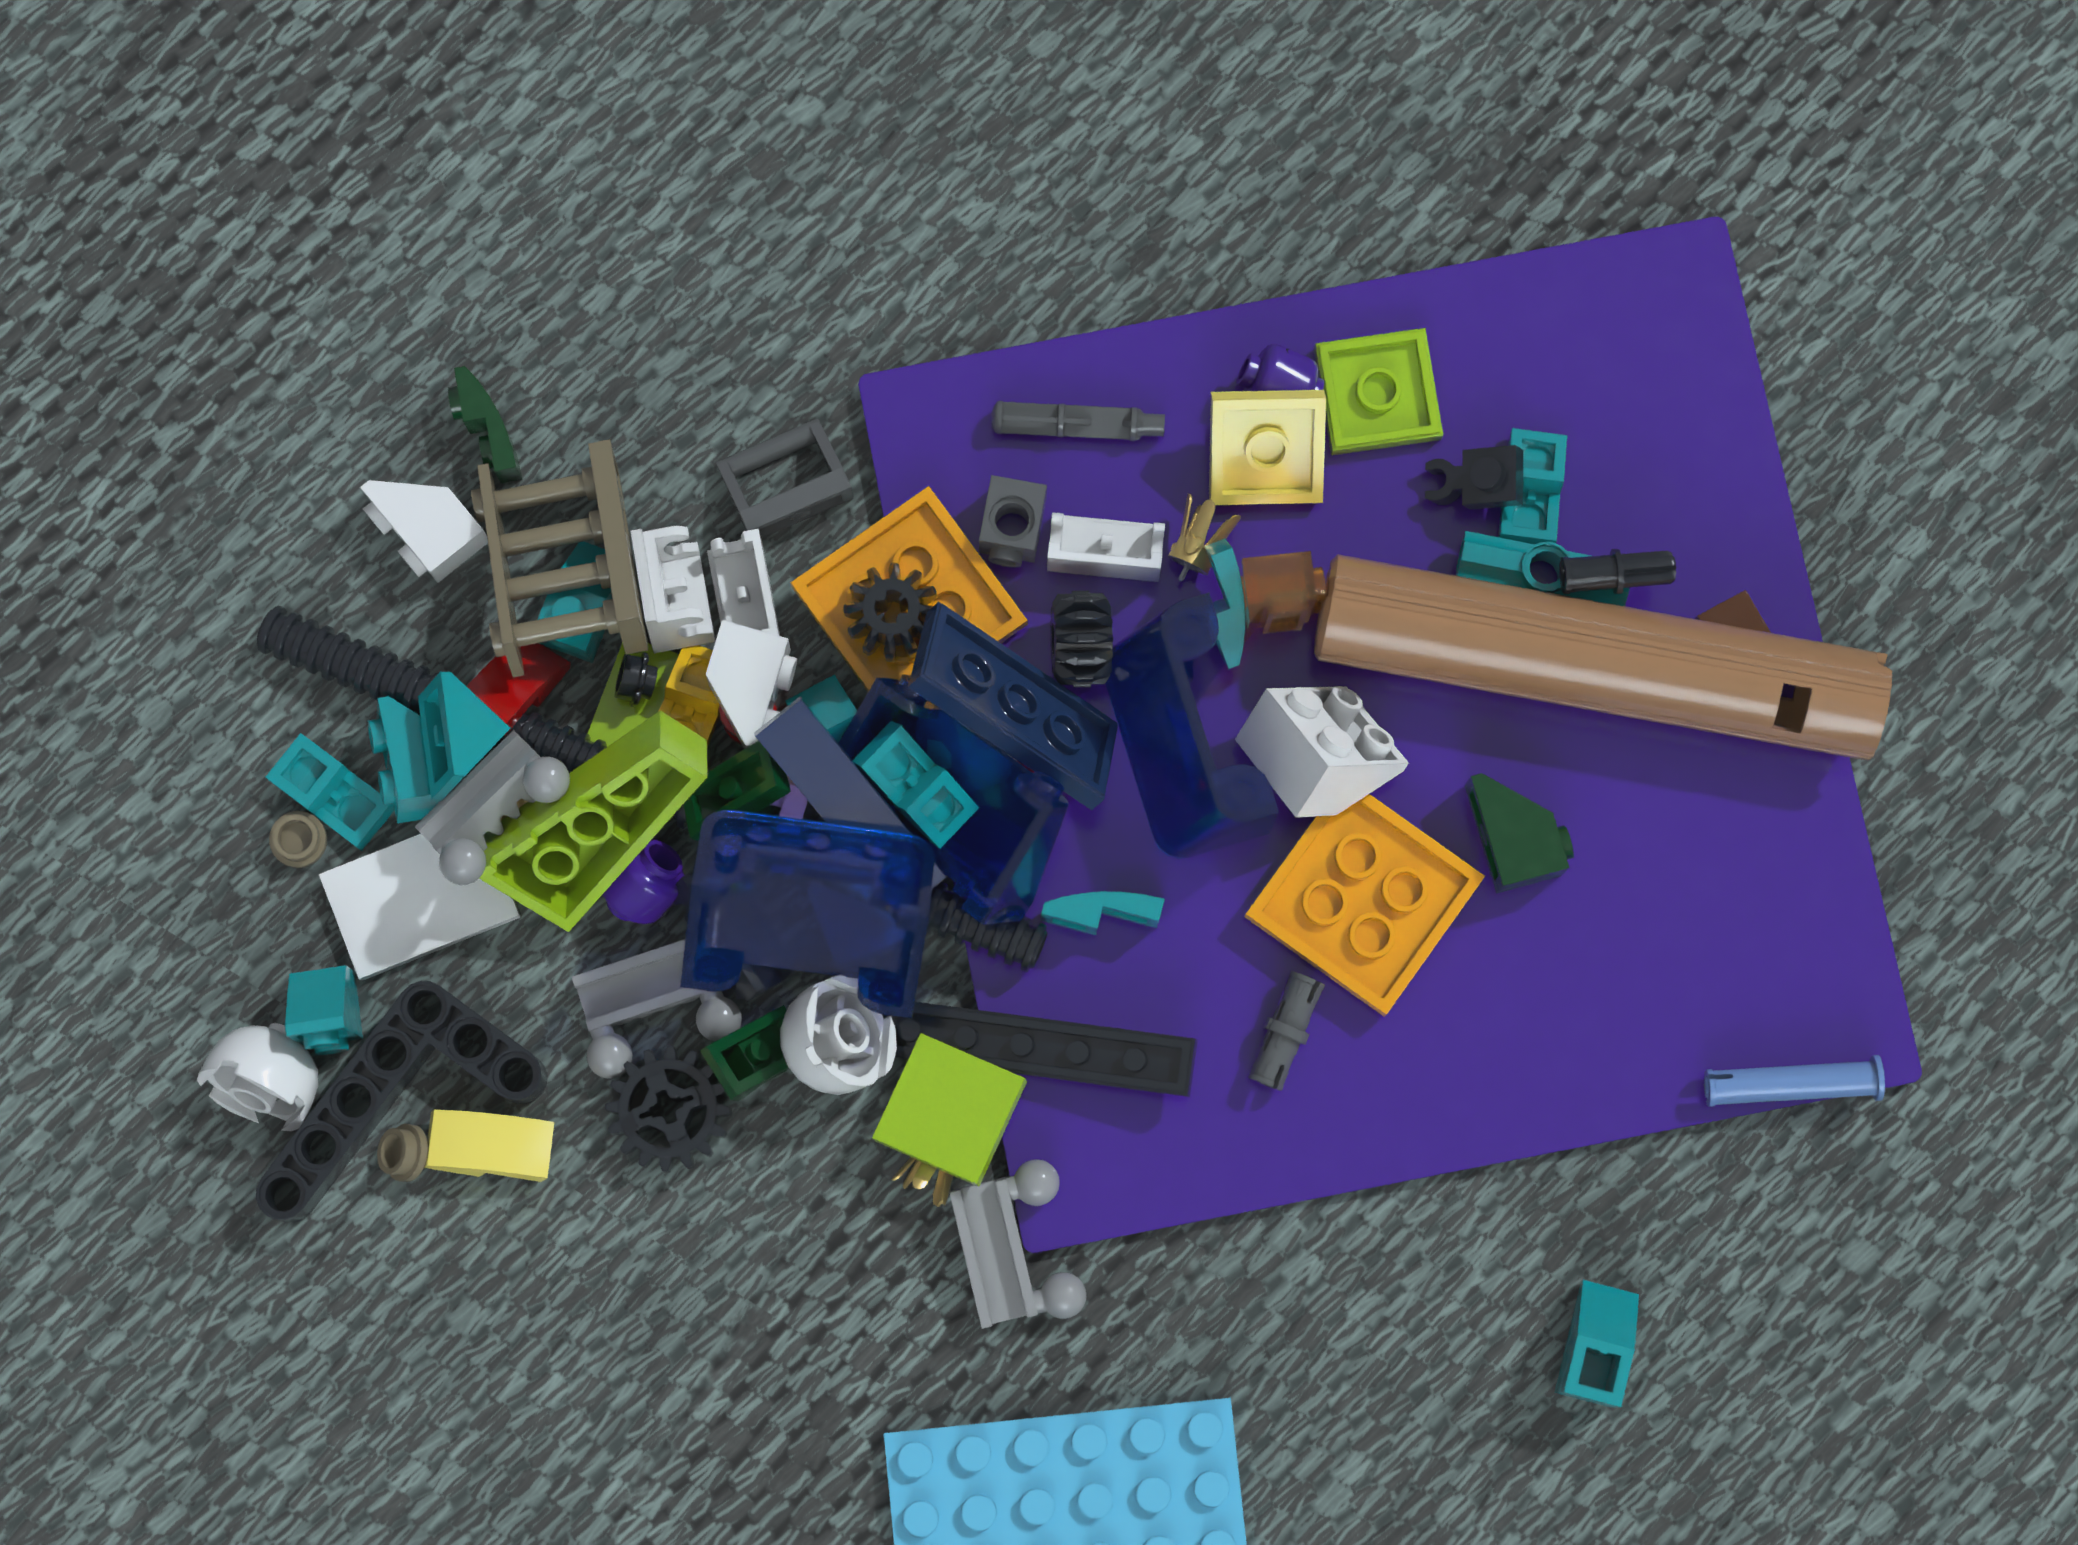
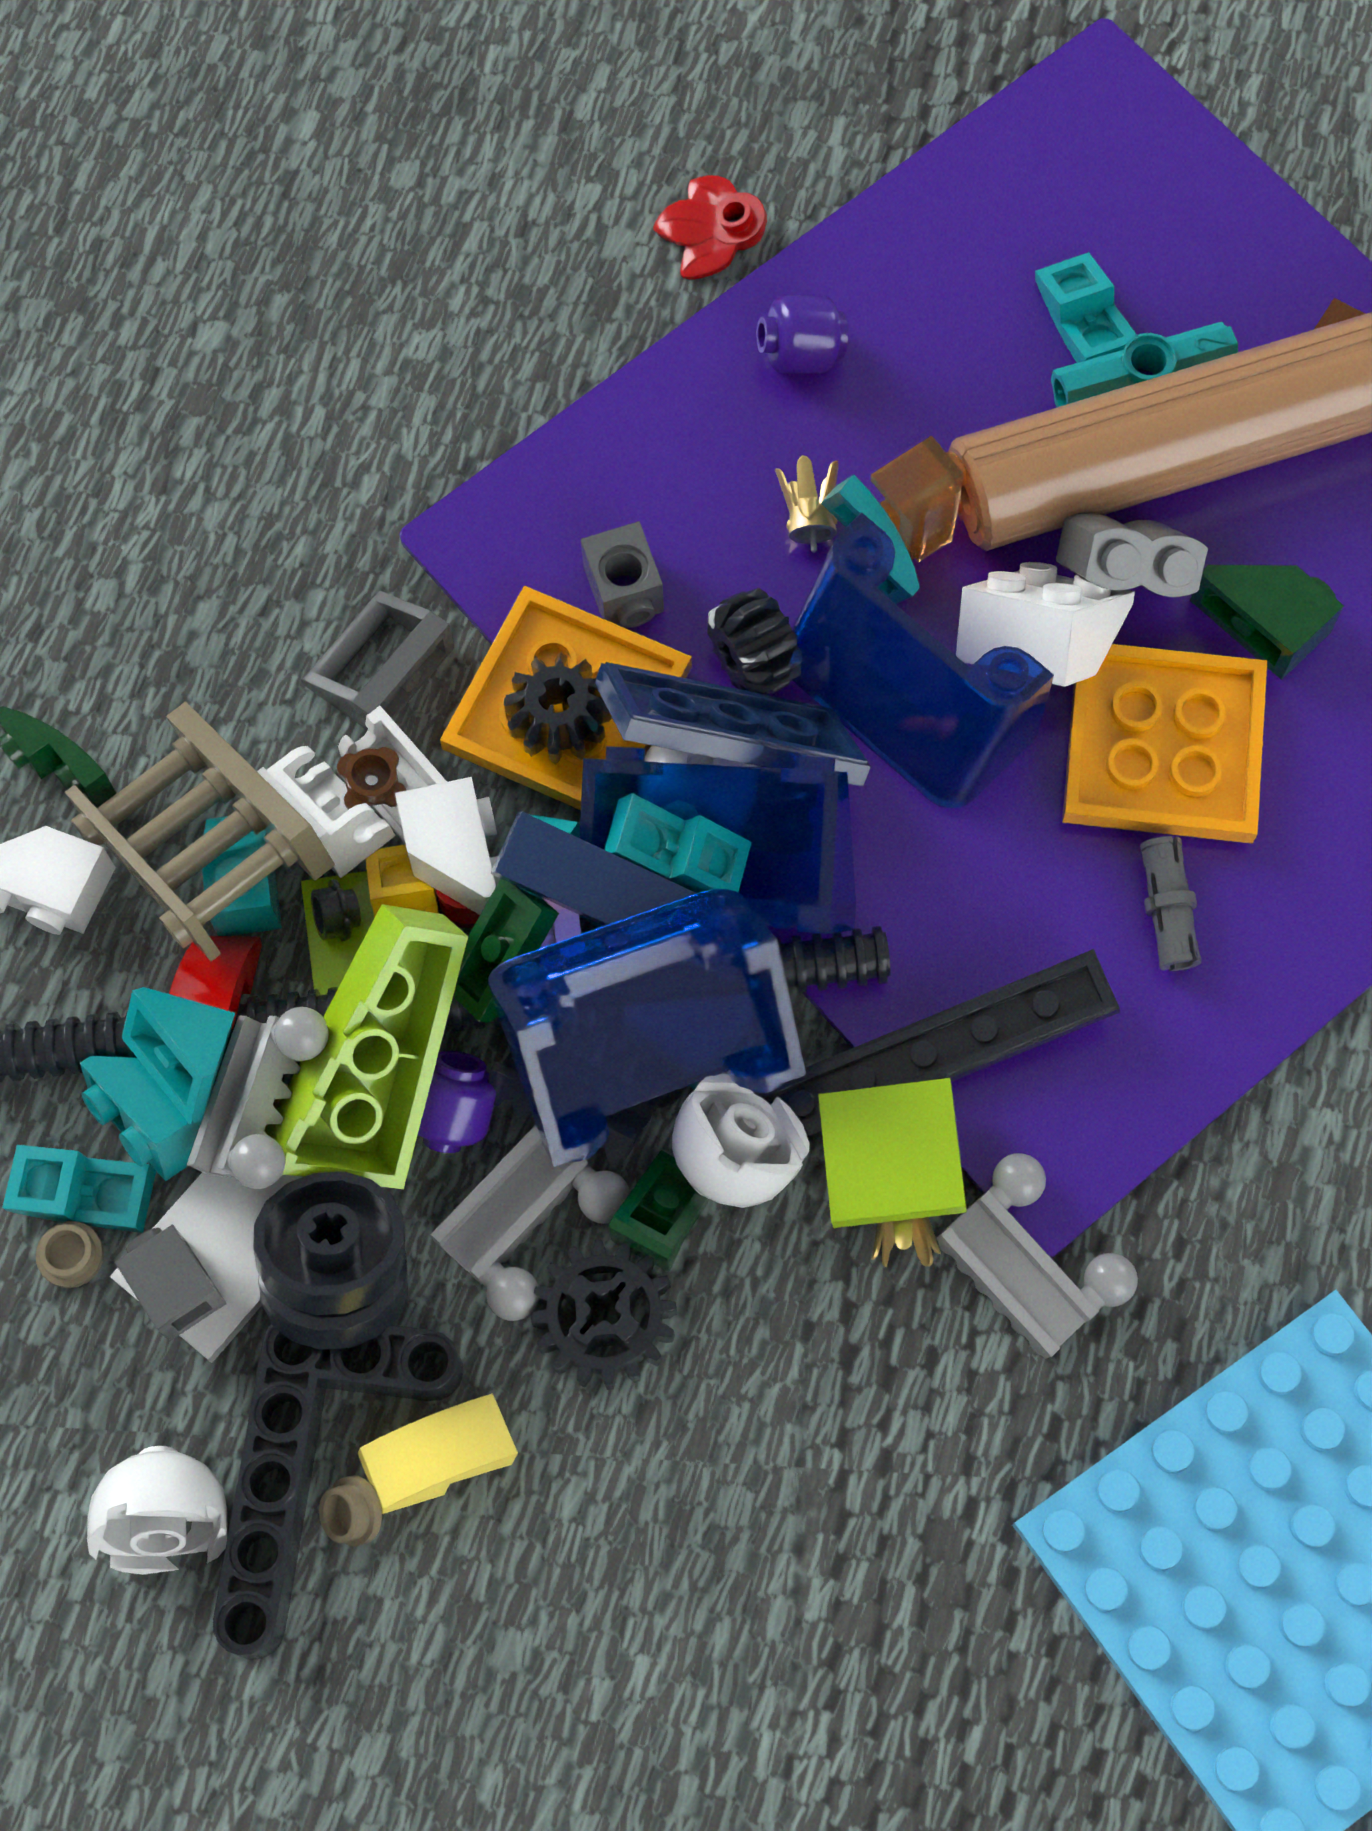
camera: 25 degrees left, 10 degrees down
teal slope [285,965,363,1055] -> none
dark grey piece [991,401,1165,441] -> none
teal slope [1041,891,1165,935] -> none
white hinge [1047,512,1165,582] -> none
light yellow plate [1209,390,1326,505] -> none
lime tile [1314,328,1443,455] -> none
black plate [1425,445,1524,510] -> none
black axle [1559,548,1676,594] -> none
none -> dark grey brick [114,1224,227,1342]
none -> black wheel [253,1171,408,1350]
none -> reddish brown plate [337,747,406,810]
none -> red plate [653,175,767,280]
none -> brick [1056,513,1208,597]

